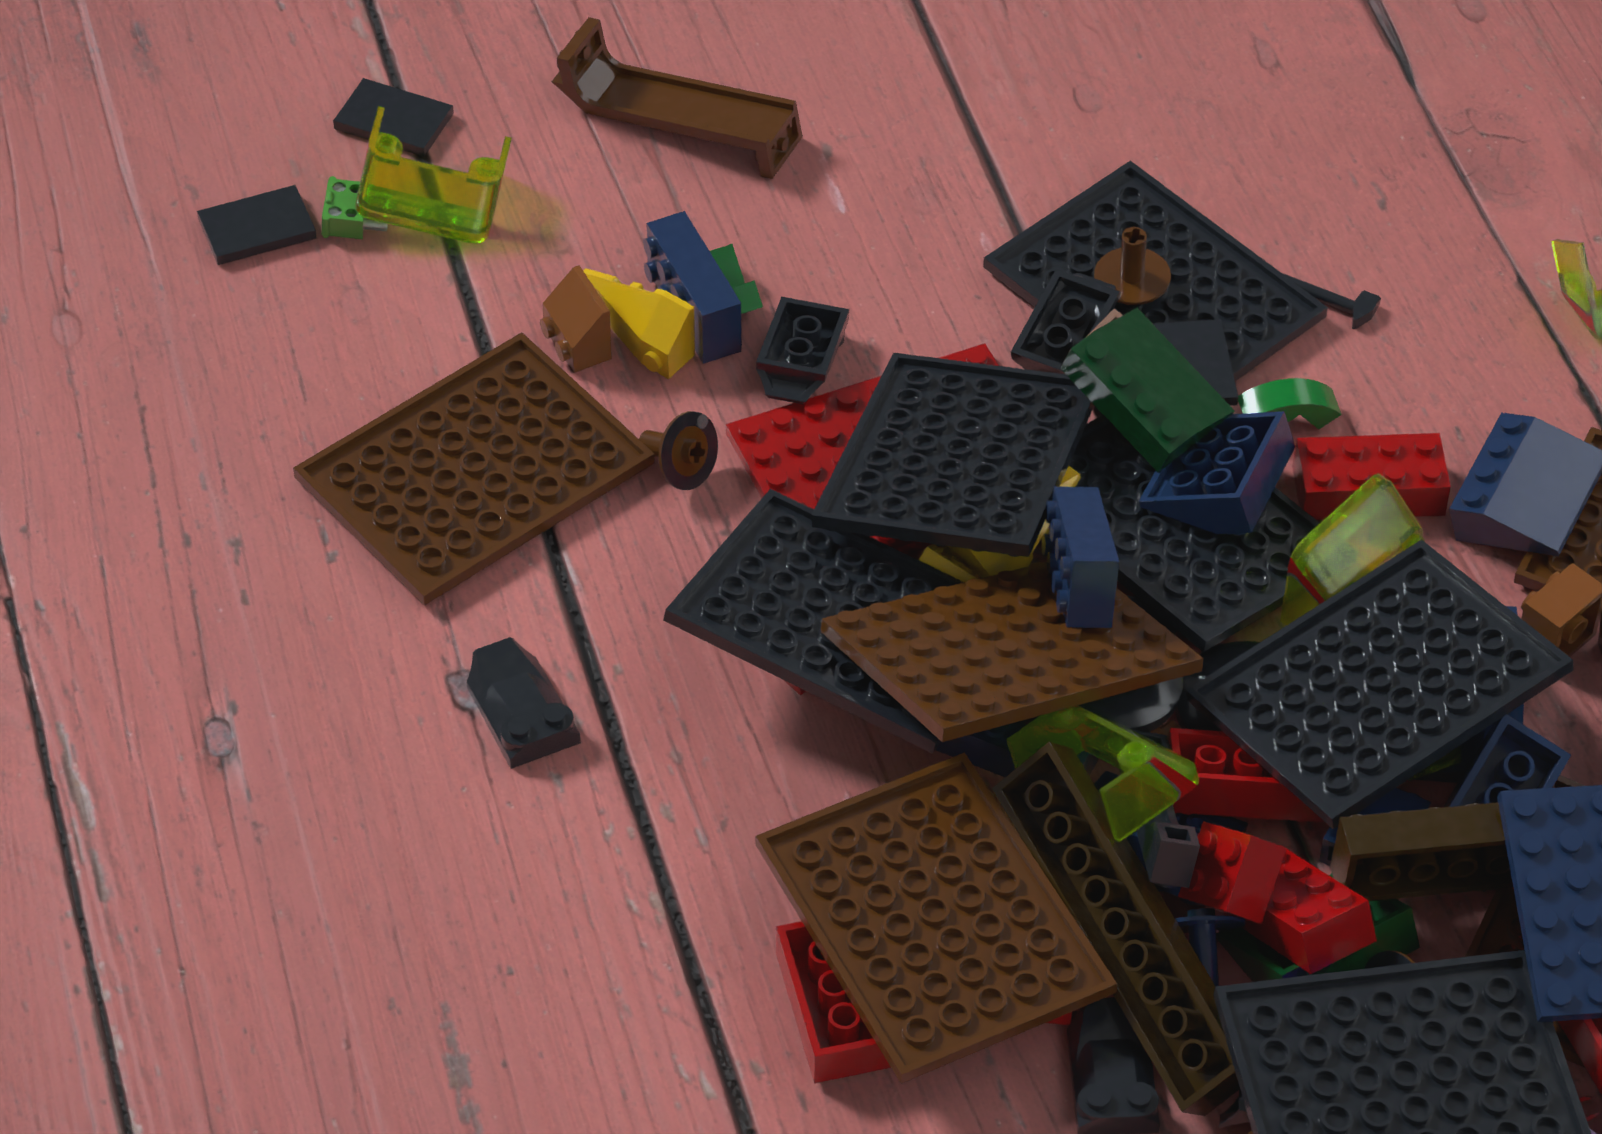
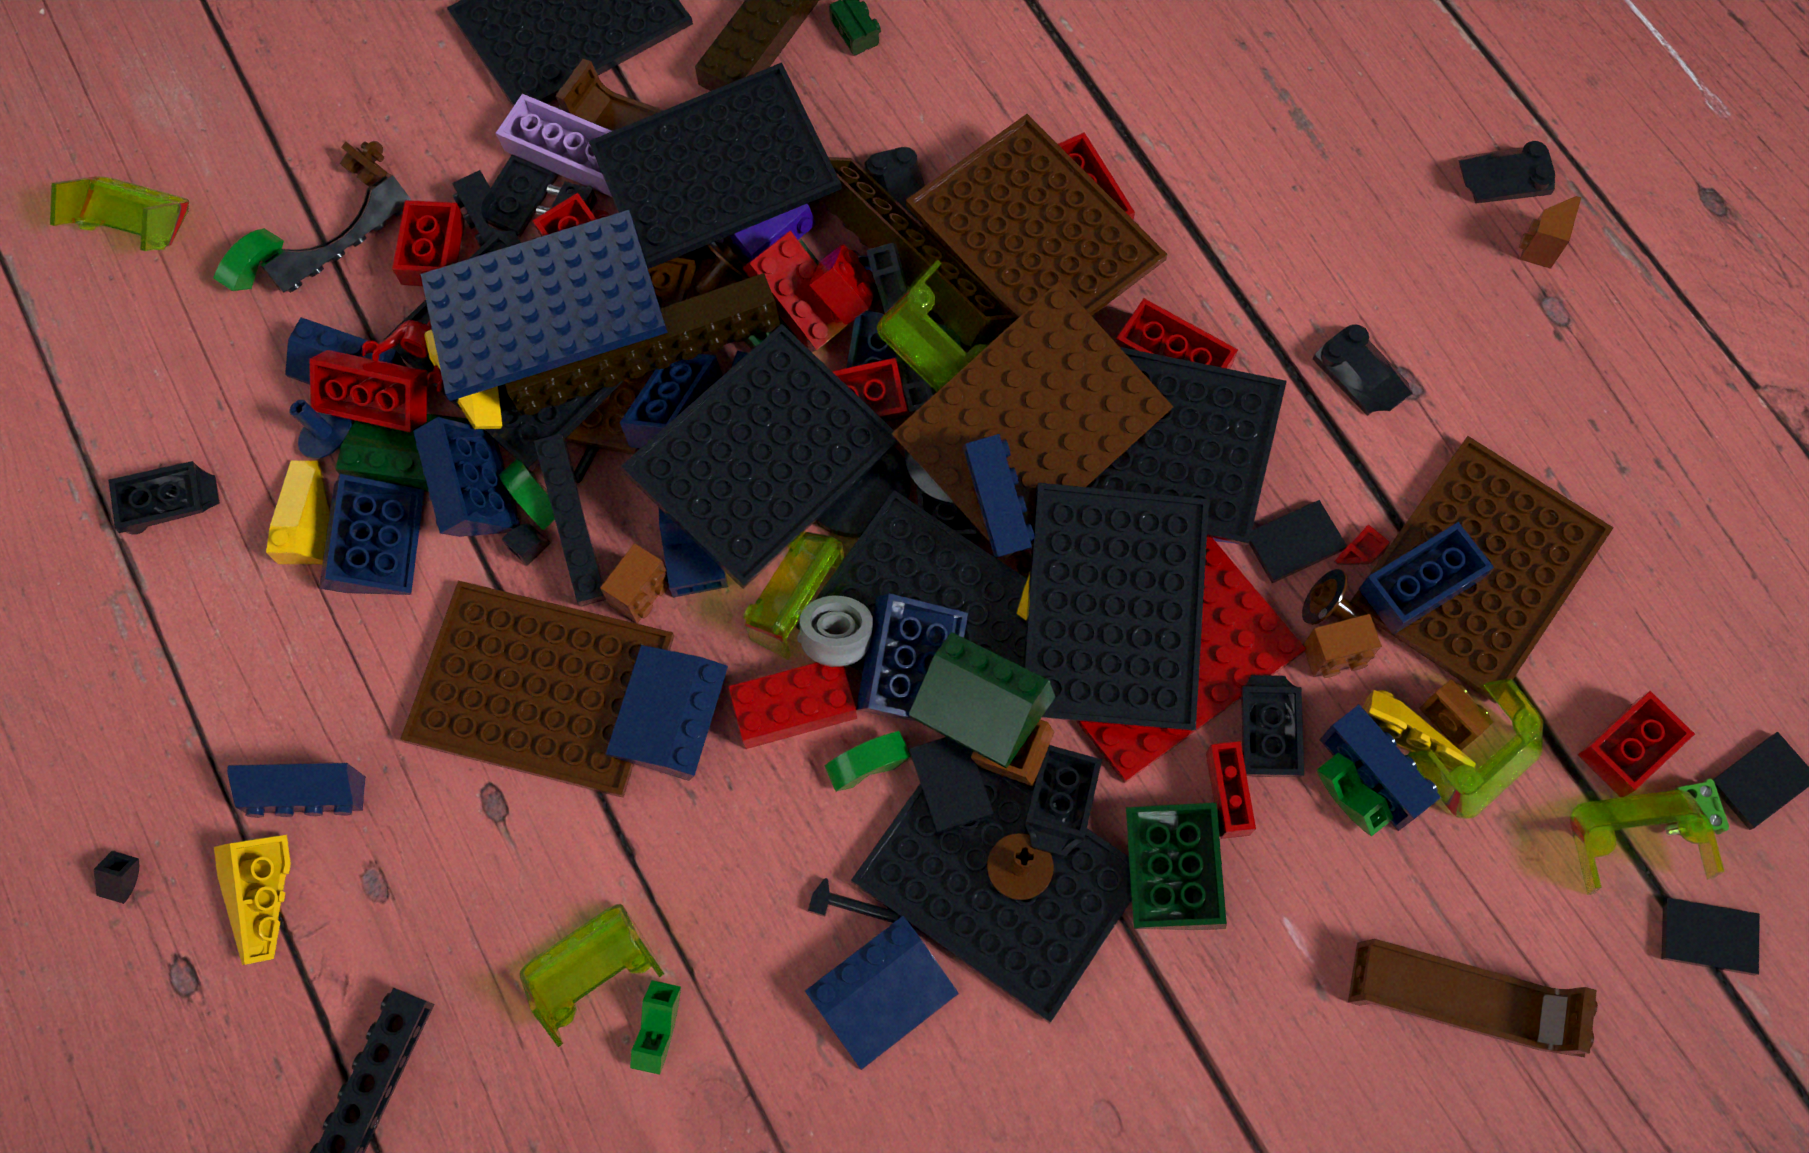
camera: 170 degrees right, 20 degrees up
none -> green brick [630,980,681,1075]
none -> light grey piece [797,596,873,667]
none -> dark blue slope [805,916,959,1070]
none -> red brick [1115,298,1238,369]
none -> dark green slope [1126,802,1227,930]
none -> red brick [1206,741,1256,839]
none -> black tile [1249,500,1347,583]
none -> dark orange brick [1303,614,1382,678]
none -> red slope [1334,524,1390,565]
none -> dark blue brick [1359,522,1494,635]
none -> clear neon green windscreen [1407,679,1543,819]
none -> black slope [1458,141,1555,204]
none -> dark orange slope [1519,196,1581,269]
none -> red brick [1577,691,1695,798]

